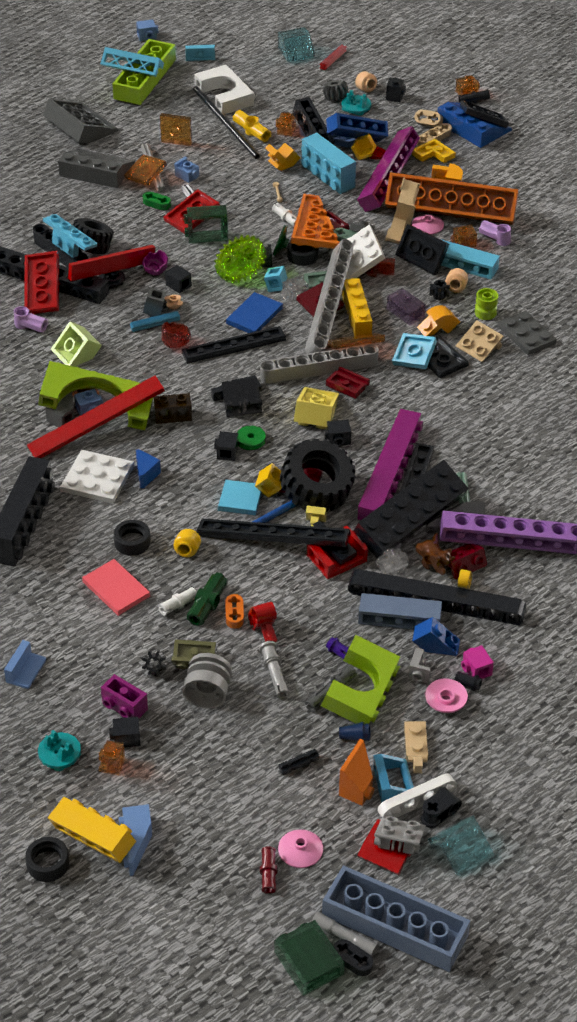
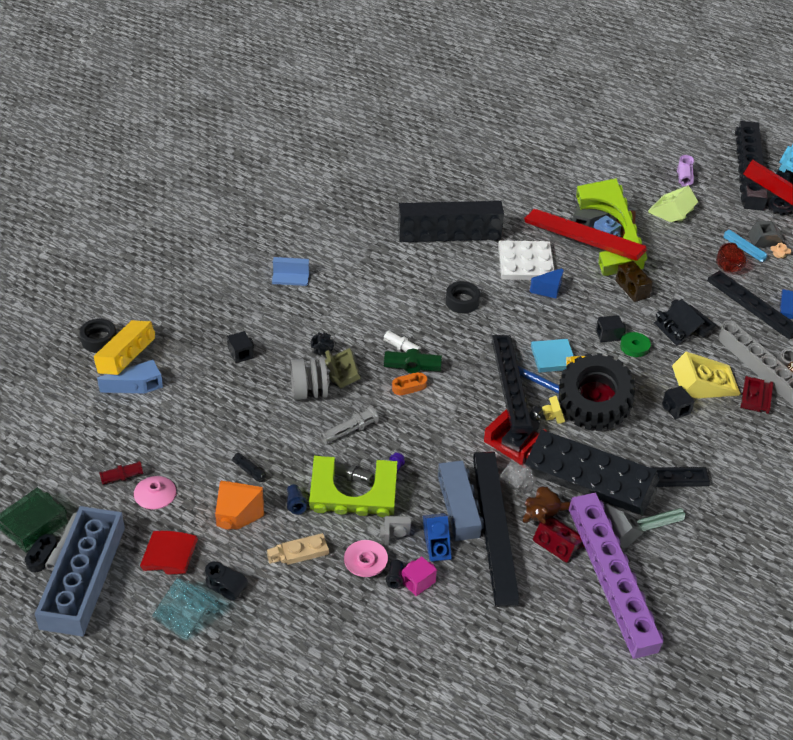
camera: 70 degrees right, 0 degrees up
red tile [24,251,59,314] -> none
teal plate [38,730,81,771] -> none
coral tile [82,559,150,616] -> none
clear orange brick [98,740,125,775] -> none
magenta brick [101,674,148,719] -> none
yellow head [173,529,201,557] -> none
red beam [248,601,277,643] -> none
magenta brick [357,409,423,520] -> none
dark azure tile [373,754,414,802] -> none
light grey hinge [374,816,426,855] -> none
white beam [377,773,457,818] -> none
yellow beam [457,569,473,590] -> none

